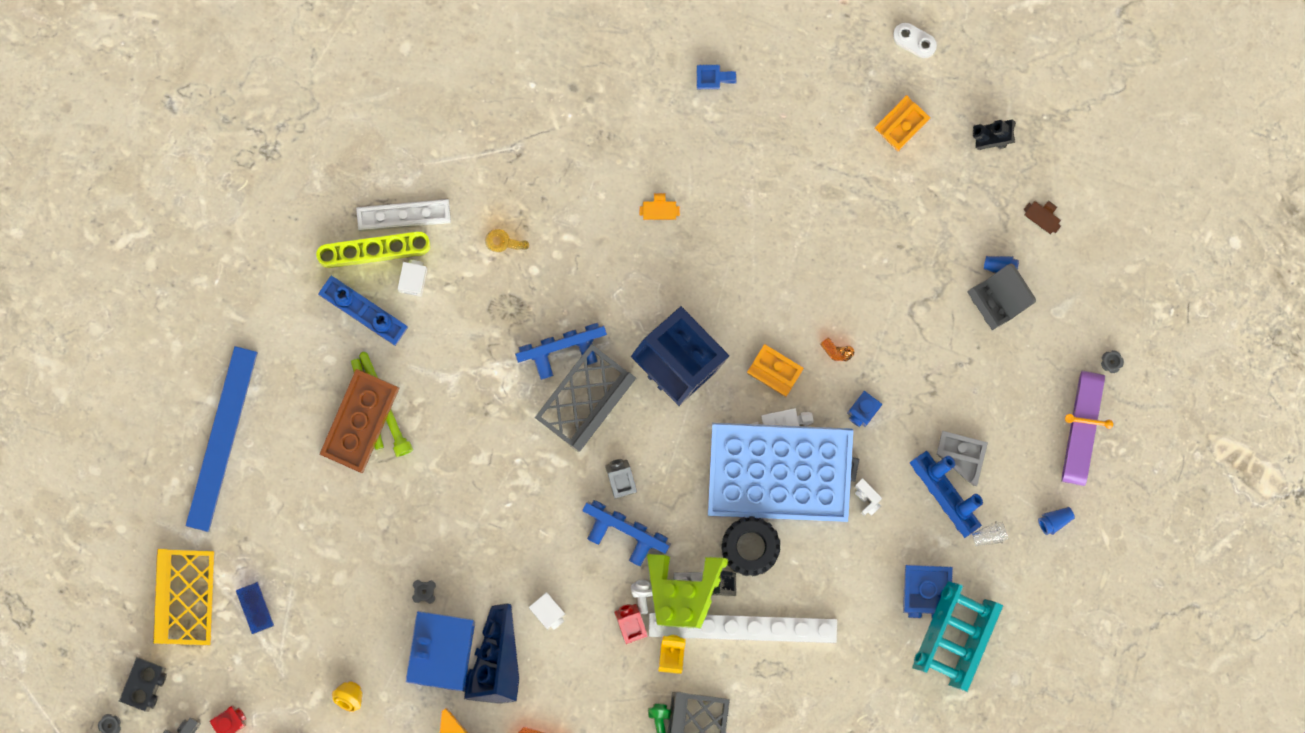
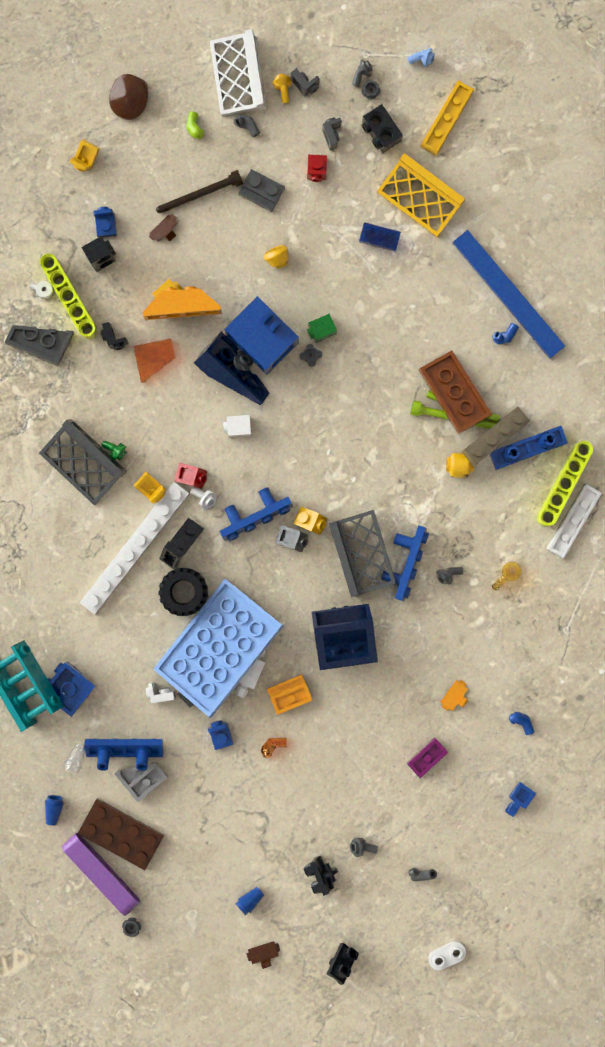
camera: 125 degrees right, 5 degrees up
white brick [398,260,427,297] -> none
lime wing [647,554,728,629] -> none
light orange plate [874,95,931,151] -> none
dark grey bracket [967,264,1036,330] -> none
light orange hinge [1065,414,1114,429] -> none
none -> reddish brown plate [77,798,164,870]
none -> dark grey plate [233,351,253,371]
none -> yellow bracket [293,507,327,535]
none -> black hips [304,855,338,896]
none -> green brick [306,313,337,343]
none -> dark grey plate [350,837,378,857]
none -> light blue plate [407,48,435,67]
none -> magenta plate [407,737,448,778]
none -> dark grey arm [408,867,437,882]
none -> yellow tile [420,80,474,156]
none -> dark grey plate [436,567,463,584]
none -> yellow head [446,453,474,478]
none -> dark tan plate [462,407,530,467]
none -> blue arm [492,323,519,345]
none -> blue arm [509,712,535,735]

